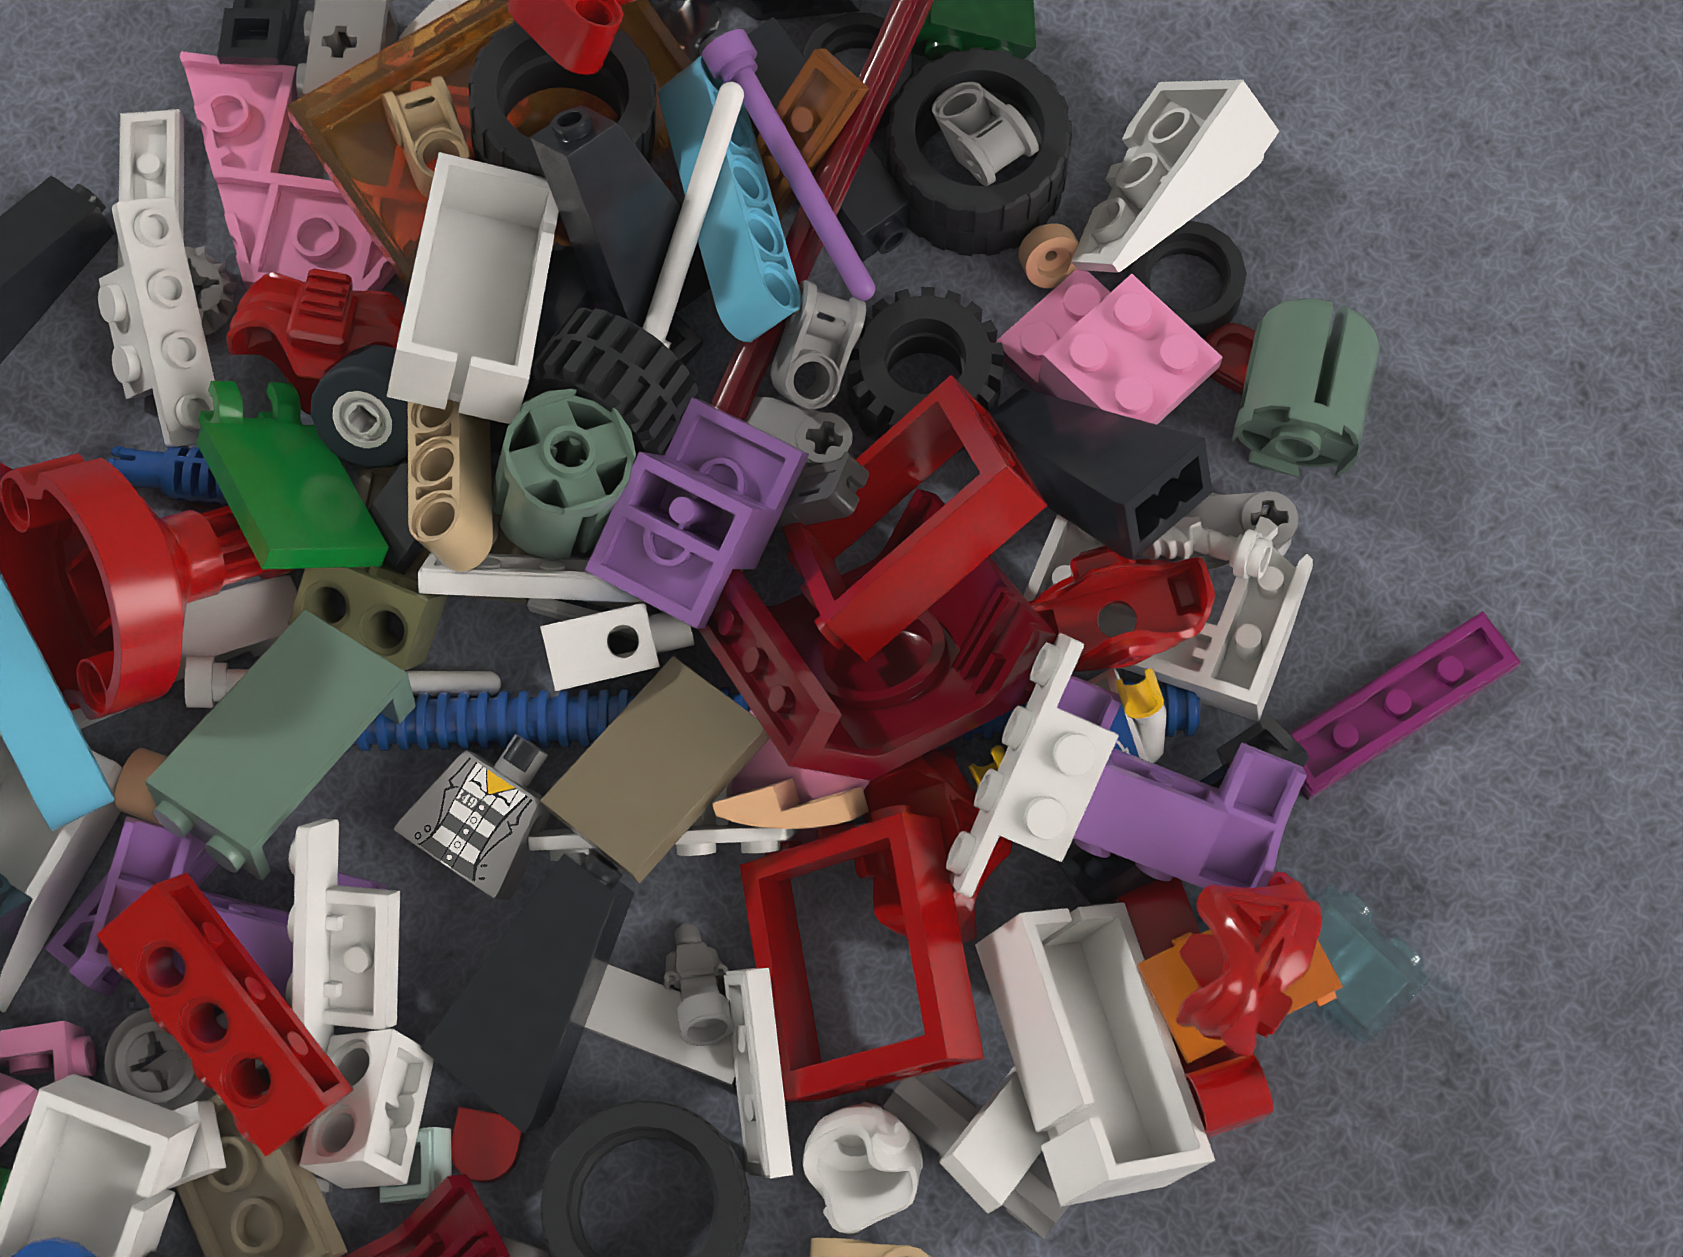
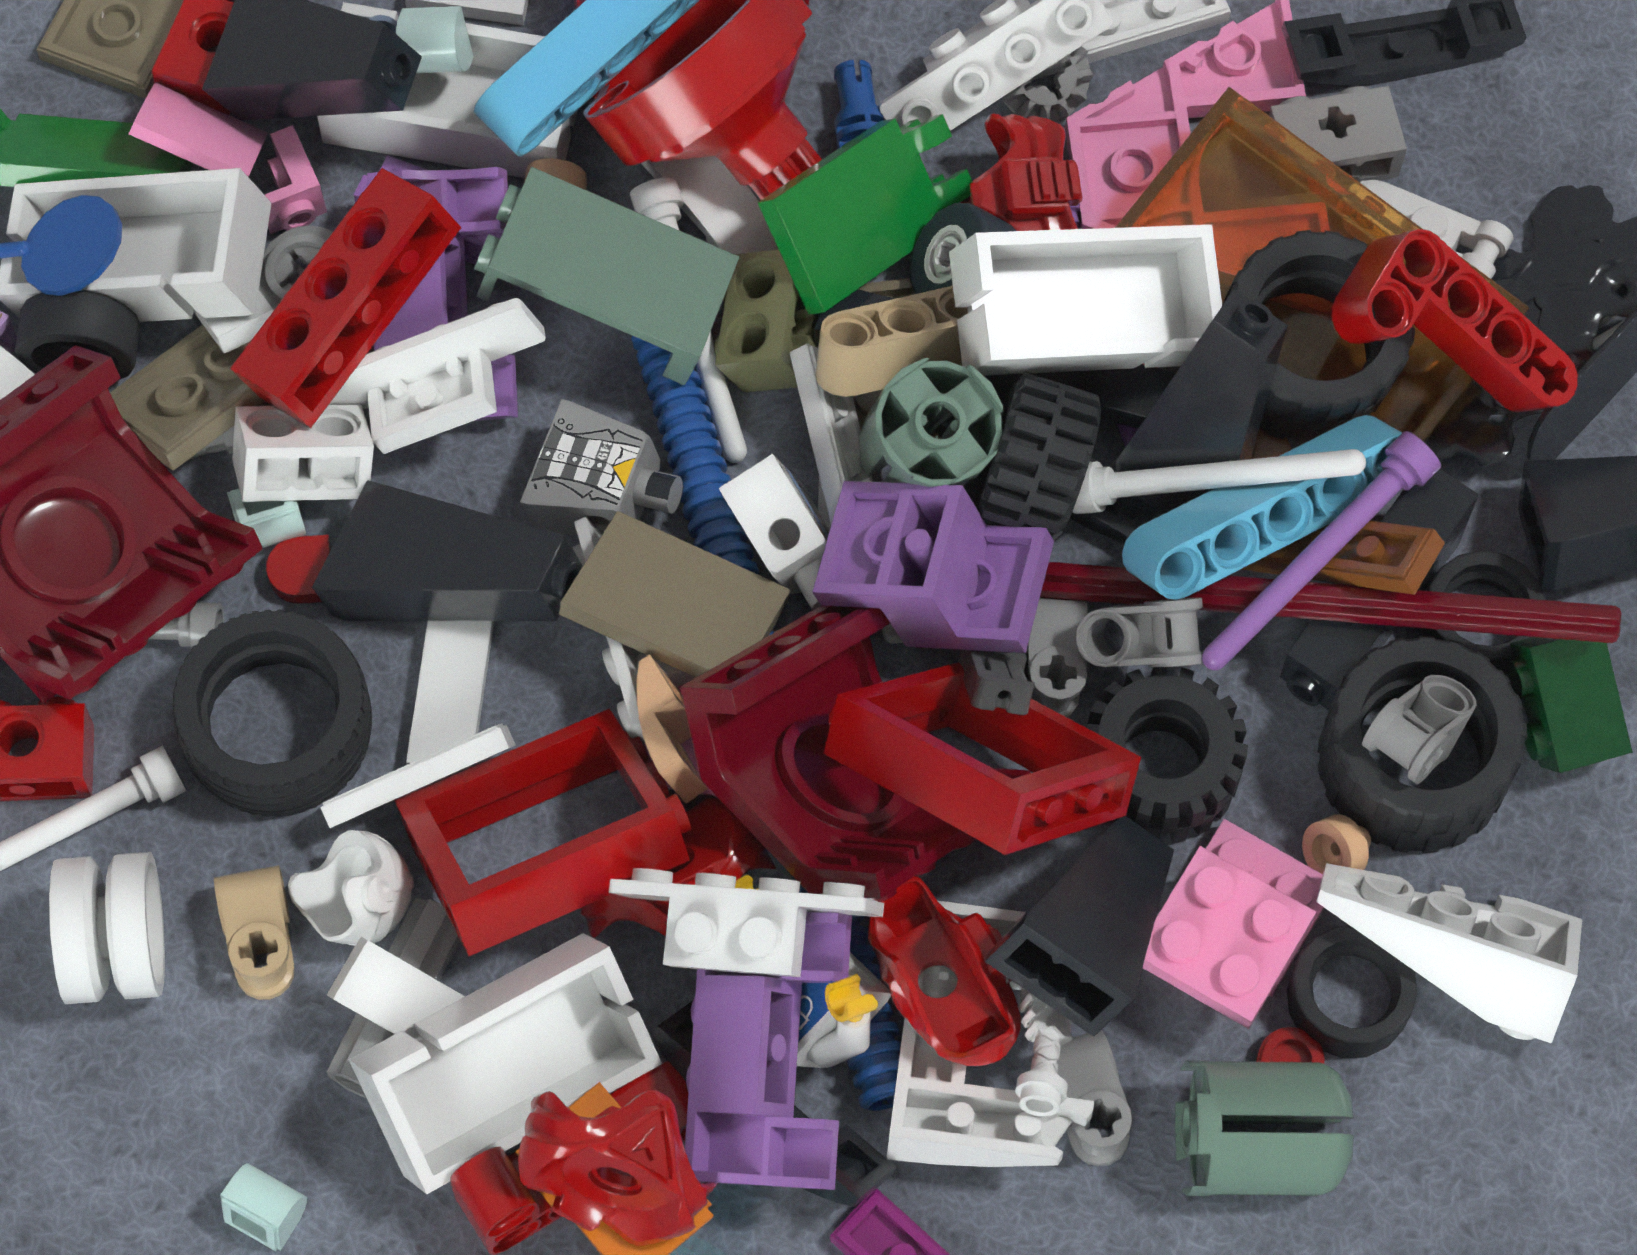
camera: 70 degrees right, 5 degrees down
tan piece [382,76,469,199] -> none
light grey piece [664,923,734,1046] -> none

